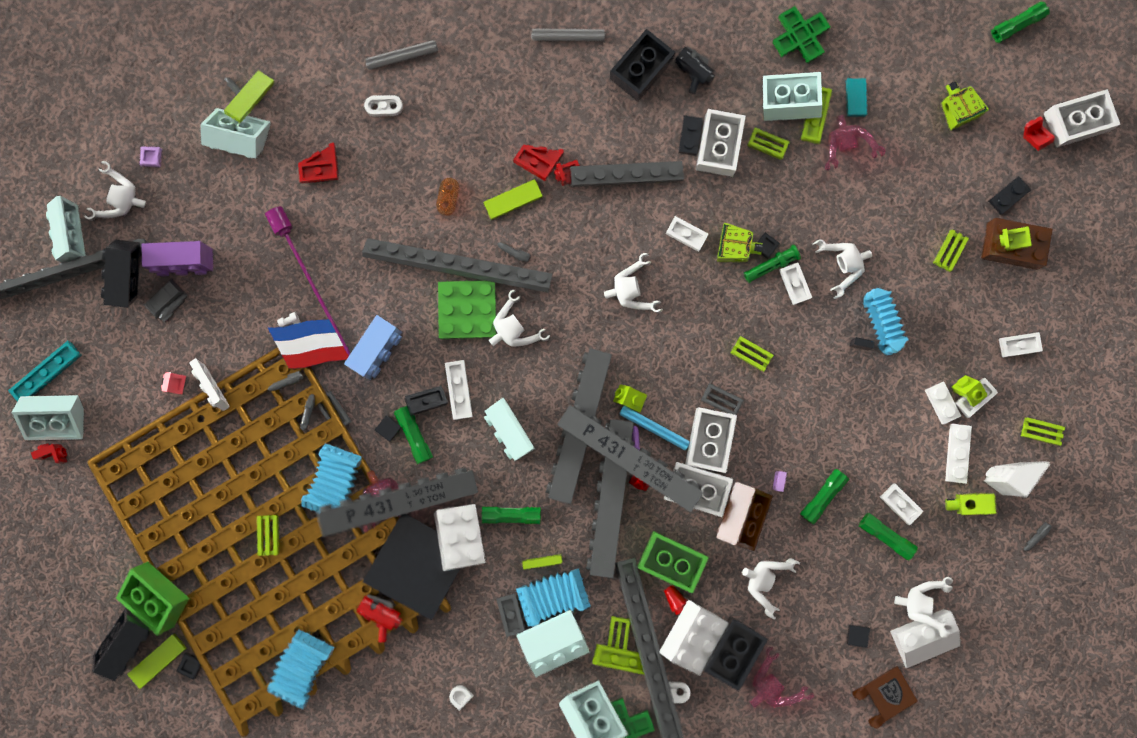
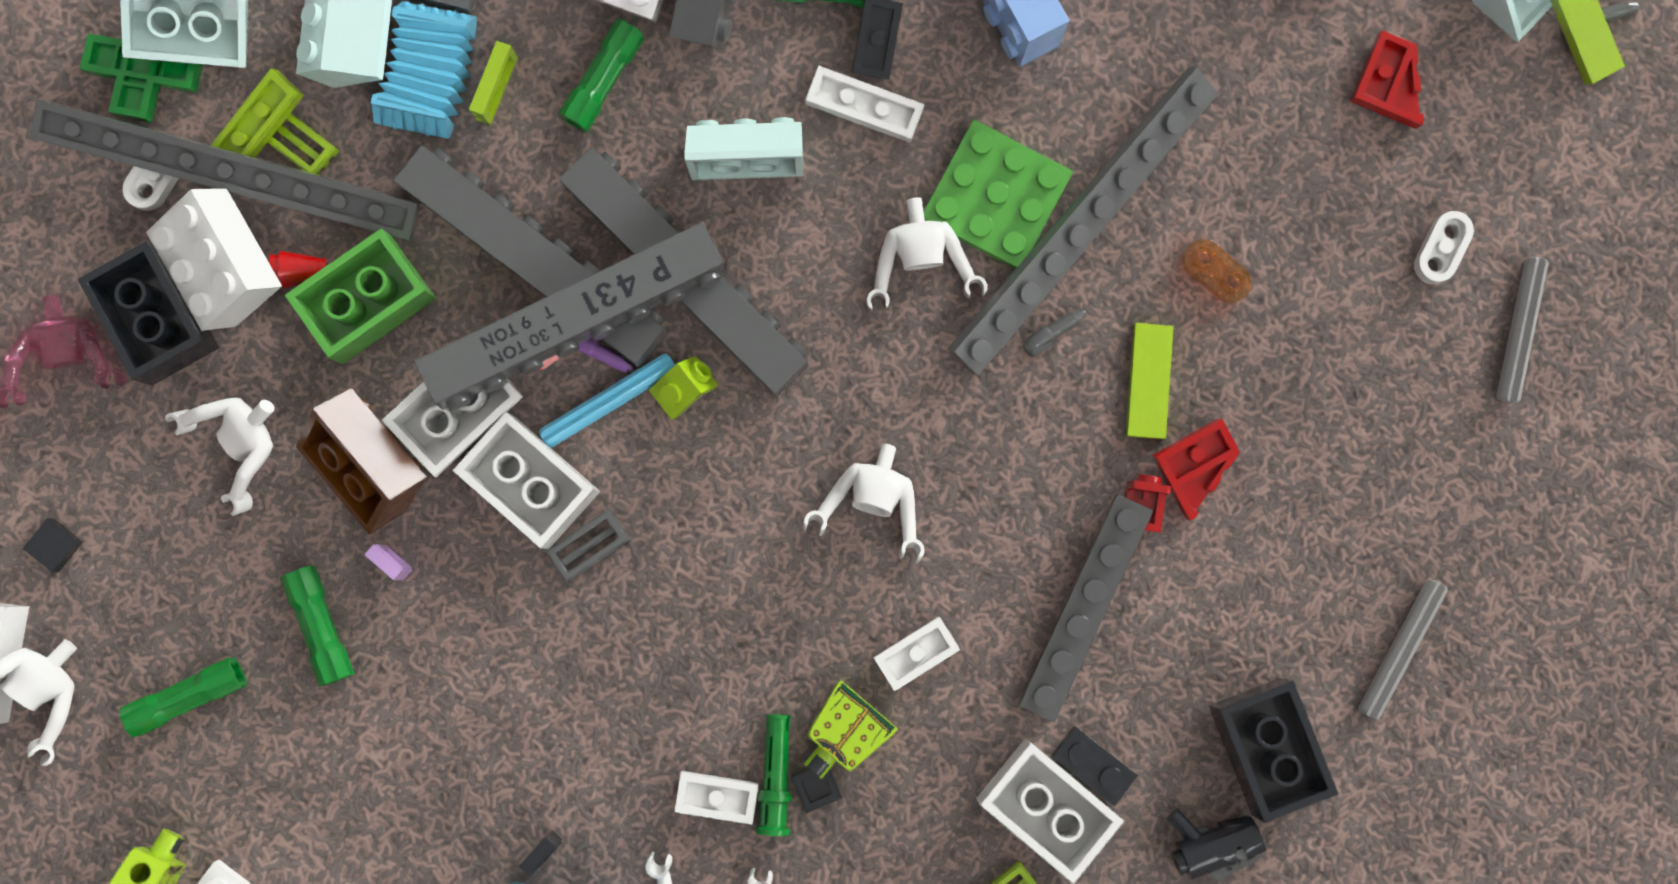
camera: 115 degrees right, 0 degrees up
lime tile [730,336,773,372] -> none
white plate [880,484,923,525] -> none

